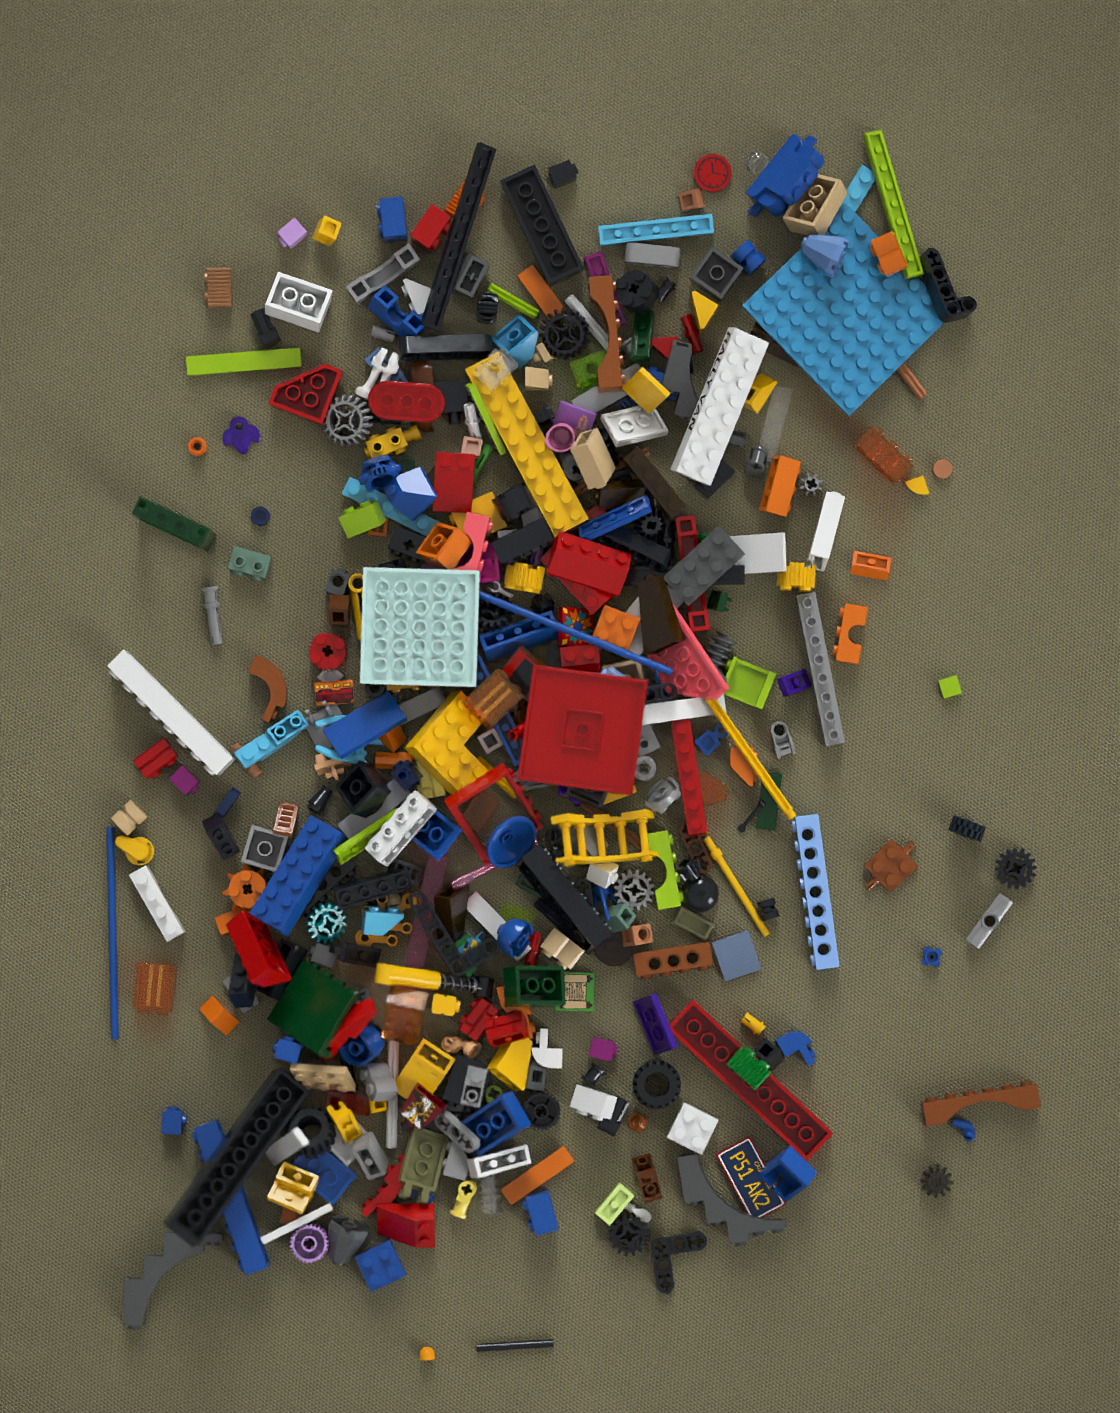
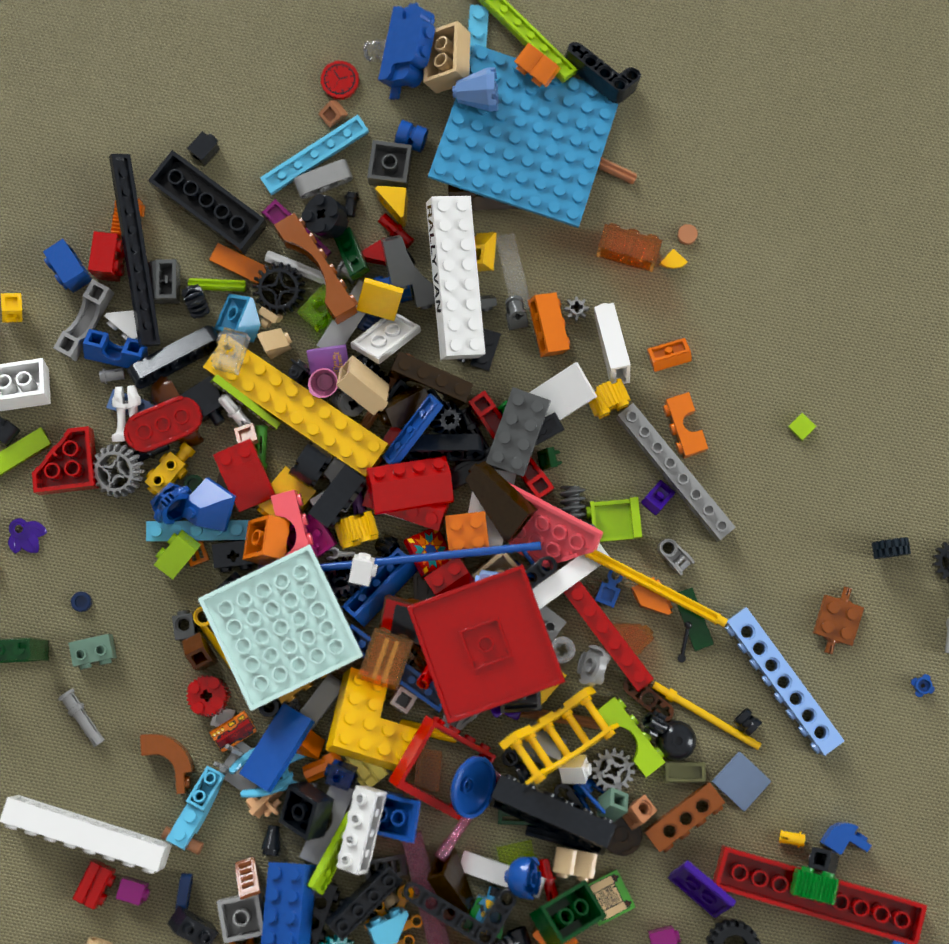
camera: 30 degrees left, 5 degrees down
none -> white brick [349,553,378,586]

